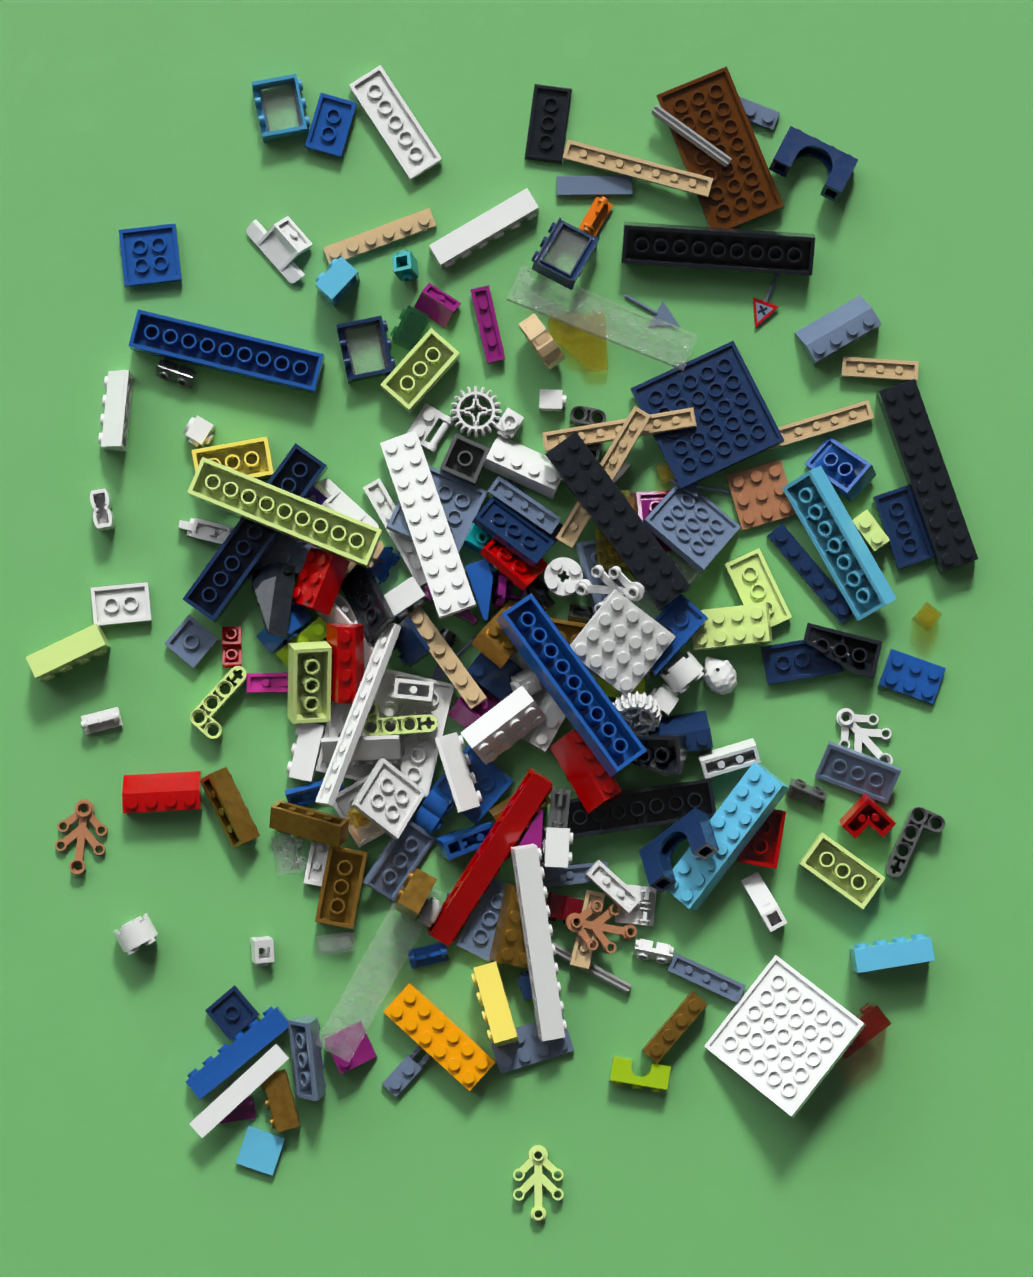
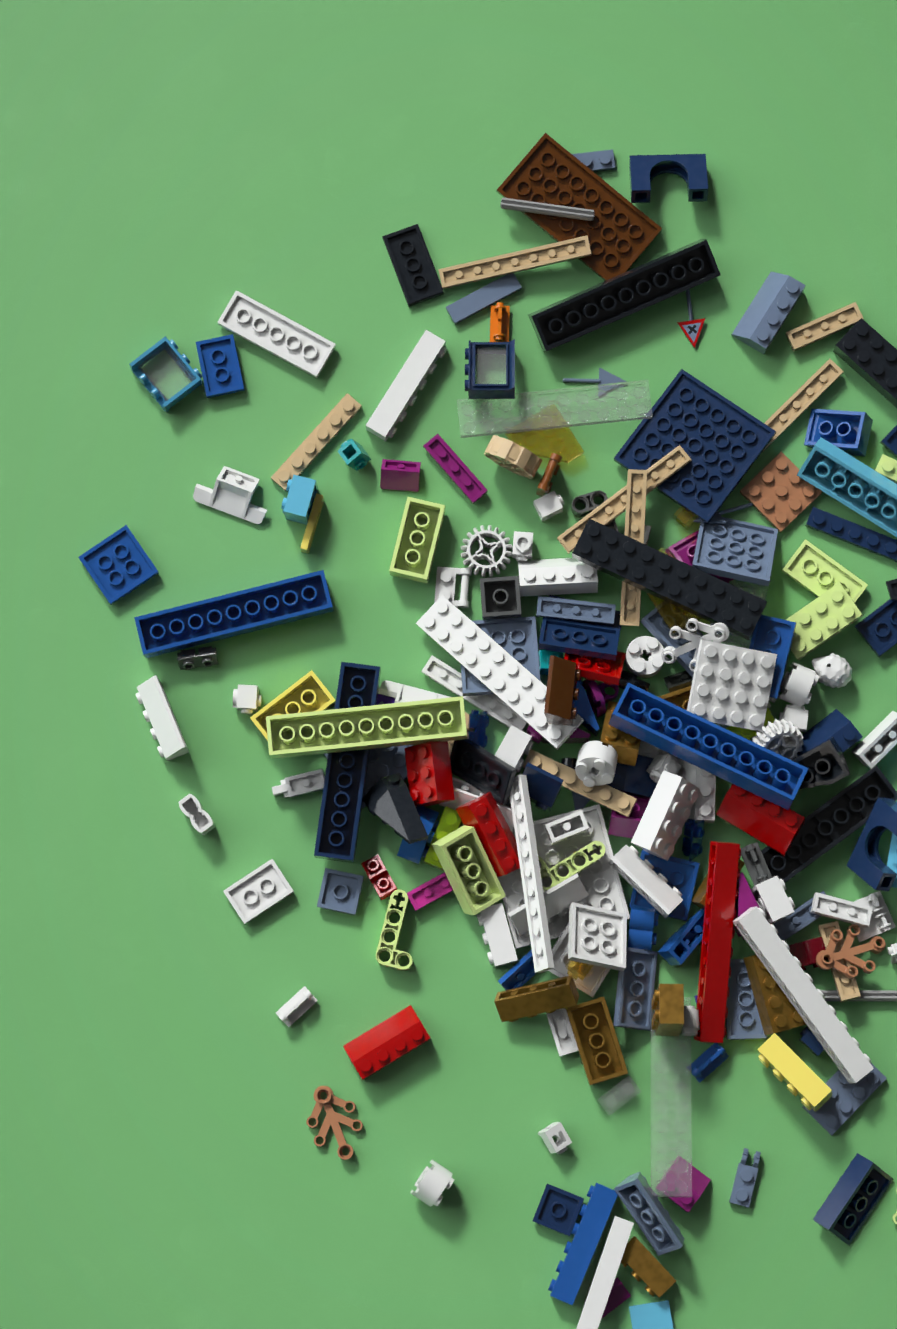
camera: 20 degrees left, 5 degrees down
yellowish green brick [26,624,110,682] -> none
pearl gold brick [200,767,260,849] -> none
clear bracket [271,834,307,876] -> none
window [337,316,396,384] -> none
light orange brick [384,982,496,1091] -> none
clear green brick [390,305,430,351] -> none
none -> light yellow tile [300,493,324,554]
none -> dark orange plate [536,453,562,497]
none -> reddish brown slope [544,656,581,726]
none -> white brick [575,741,618,787]
none -> hinge [682,819,705,861]
none -> slope [813,1153,894,1246]

